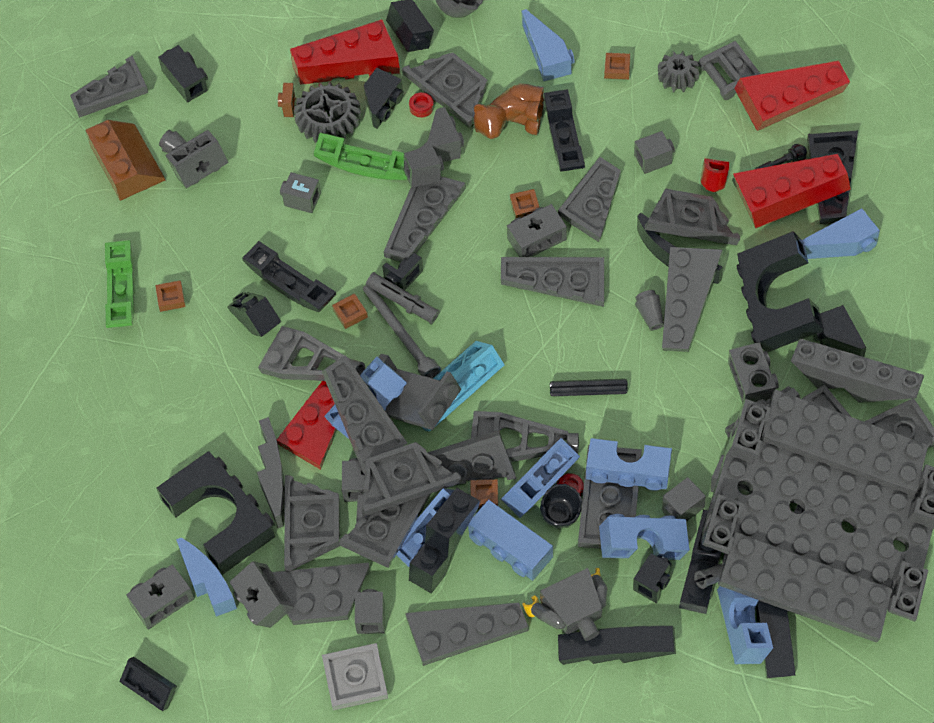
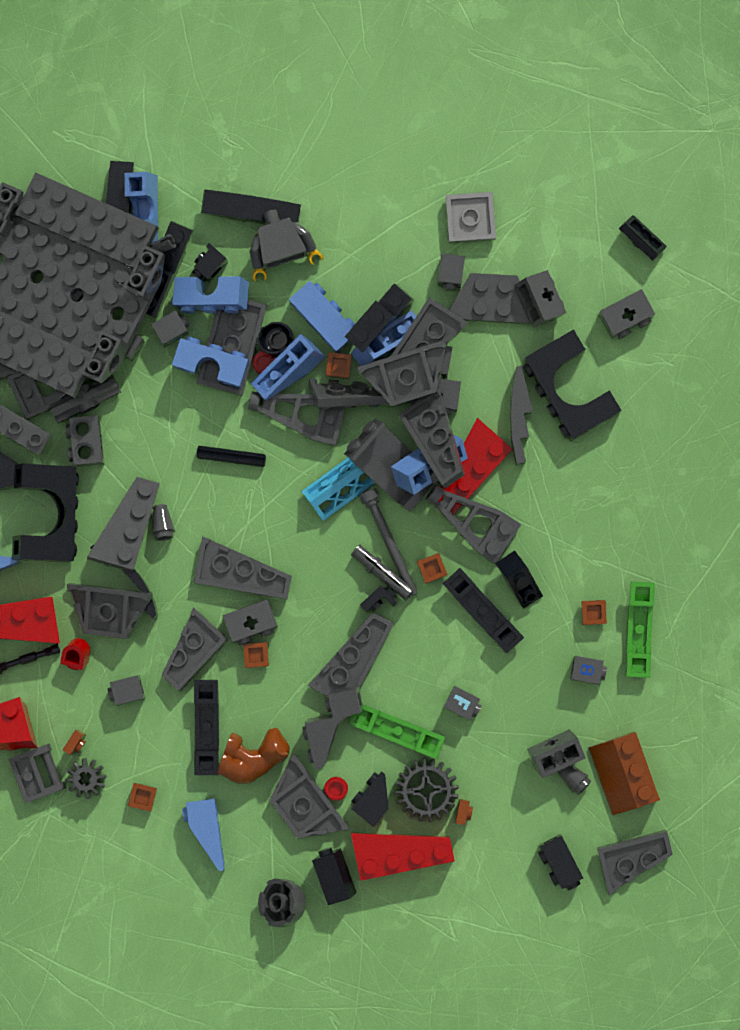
camera: 170 degrees left, 25 degrees up
medium blue slope [176,538,237,617] -> none
dark grey wing [284,475,340,571] -> none
dark grey wing [405,603,528,666] -> none
none -> dark orange plate [62,730,86,755]
none -> dark grey brick [570,656,607,685]

